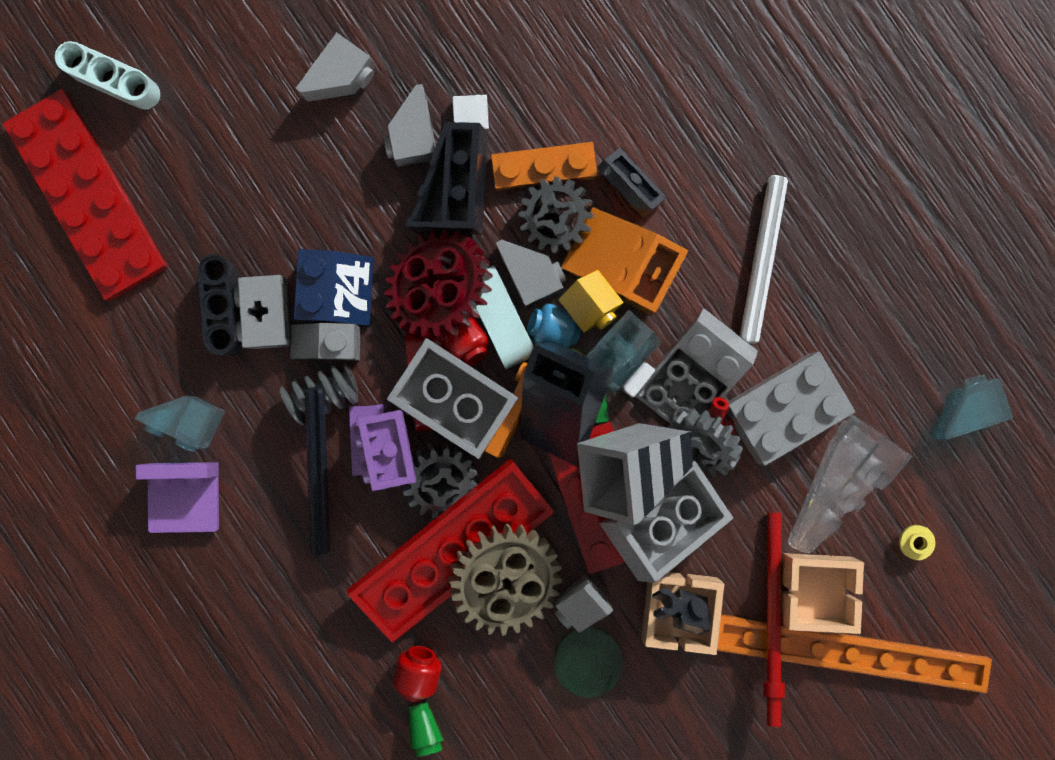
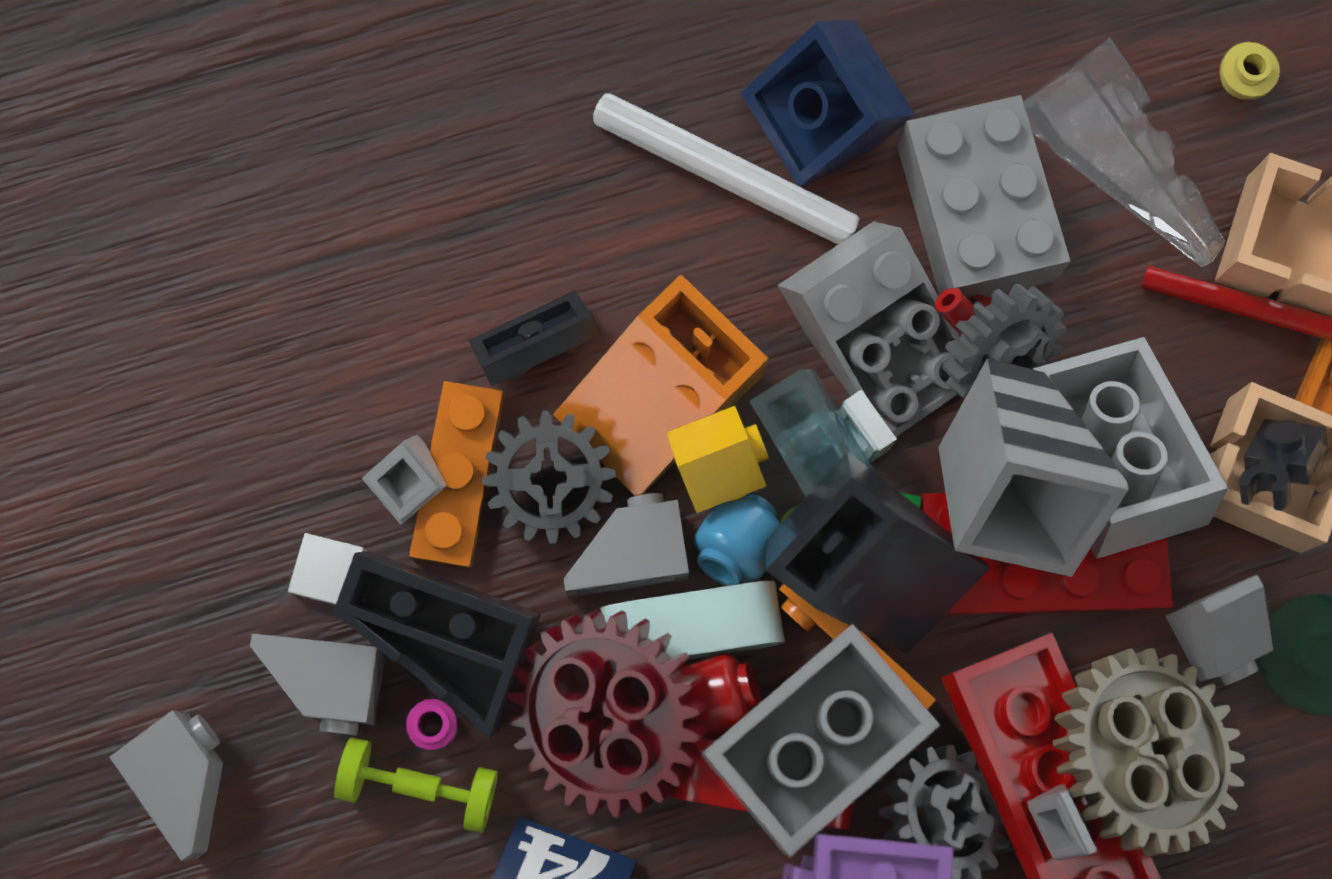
camera: 75 degrees left, 10 degrees down
none -> lime wheel [334,737,498,833]
none -> light grey slope [362,434,447,525]
none -> dark pink pin [407,699,458,750]
none -> dark blue slope [740,20,915,187]
none -> light grey slope [1027,784,1097,861]

